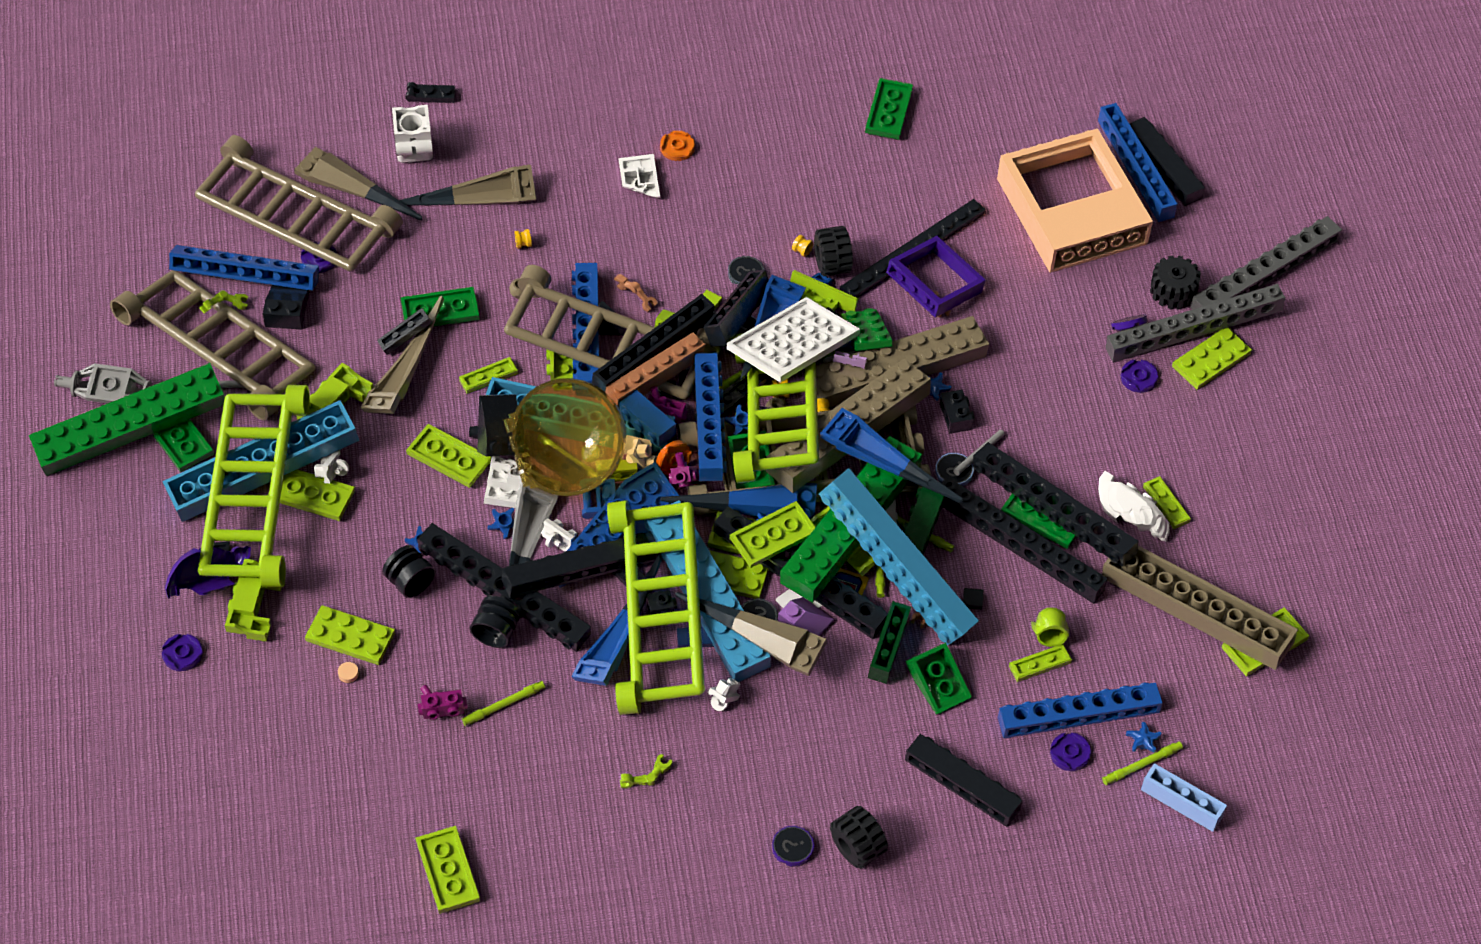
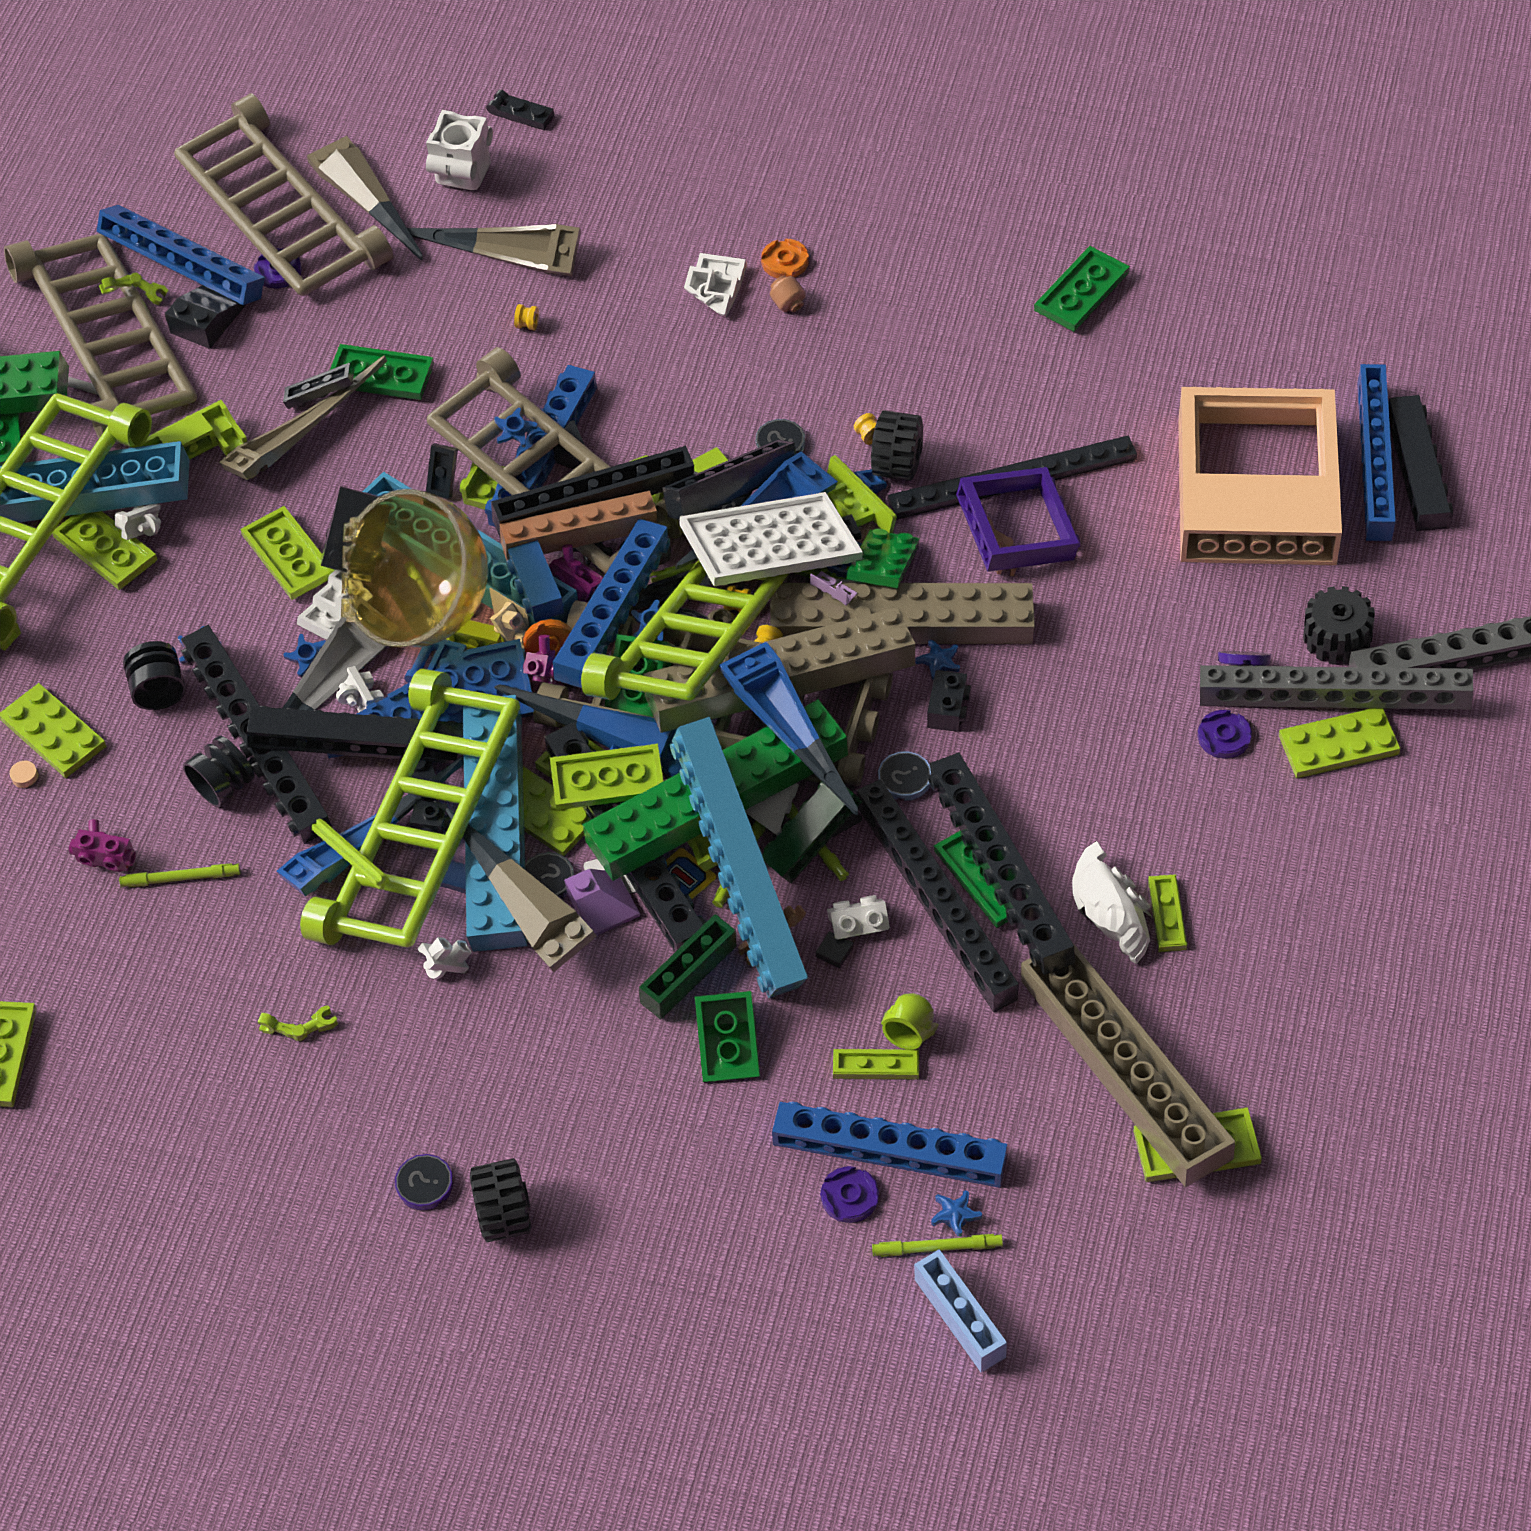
camera: 30 degrees right, 0 degrees up
lime tile [459,357,518,394] -> none
nougat piece [614,274,658,312] -> none
black brick [905,734,1023,827] -> none
light grey bar [953,430,1005,475] -> none
none -> lime axle [312,819,389,889]
none -> black plate [425,443,458,499]
none -> blue animal [494,408,538,447]
none -> nougat head [770,275,806,312]
none -> white bracket [827,895,890,939]

